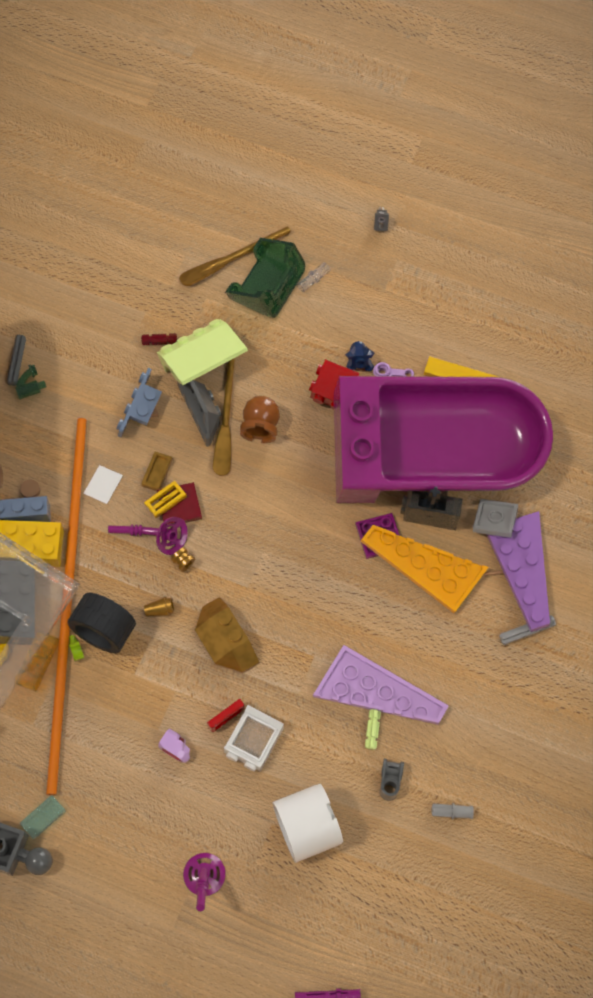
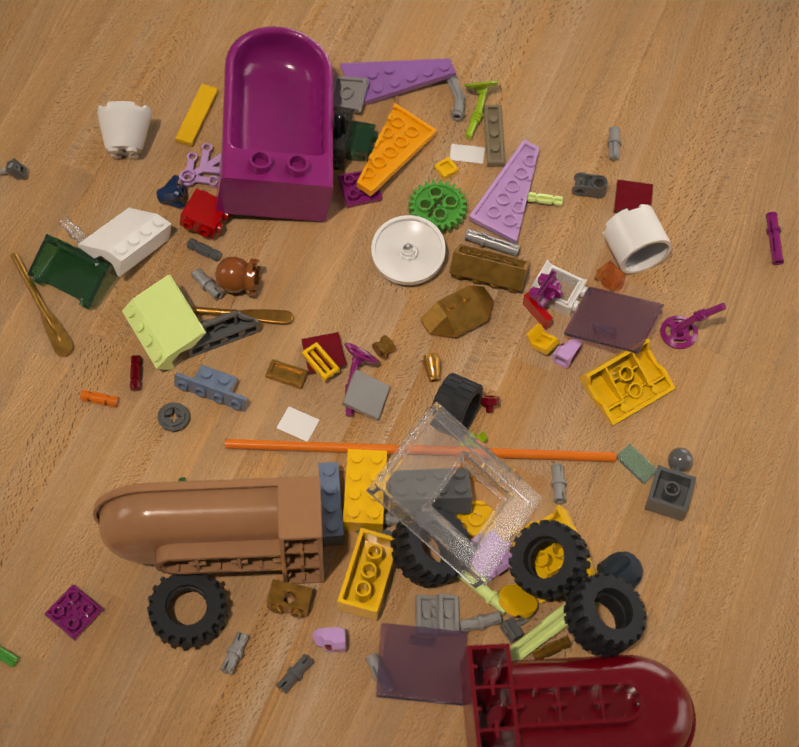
camera: 90 degrees left, 5 degrees down
none -> white piece [78,208,172,276]
none -> orange axle [80,390,118,407]
none -> white cone [97,101,152,159]
none -> dark grey gear [158,402,189,432]
none -> dark grey axle [187,238,221,261]
none -> light grey pin [191,268,224,300]
none -> light grey tile [342,370,390,420]
none -> clear green hinge [347,121,378,162]
none -> white dish [371,215,446,285]
none -> bright green gear [408,179,467,234]
none -> yellow tile [434,157,459,180]
none -> pearl gold slope [449,244,530,292]
none -> light grey pin [450,98,465,121]
none -> white sticker [450,144,485,164]
none -> lime dish [464,81,499,139]
none -> light grey pin [464,228,520,257]
none -> dark red tile [480,395,500,413]
none -> dark tan tile [483,105,505,167]
none -> yellow bracket [526,323,559,355]
none -> magenta hips [529,270,563,308]
none -> light grey pin [551,463,567,504]
none -> container [564,286,664,354]
none -> yellow piece [578,338,676,426]
none -> clear orange brick [595,260,626,293]
none -> dark red tile [613,179,653,213]

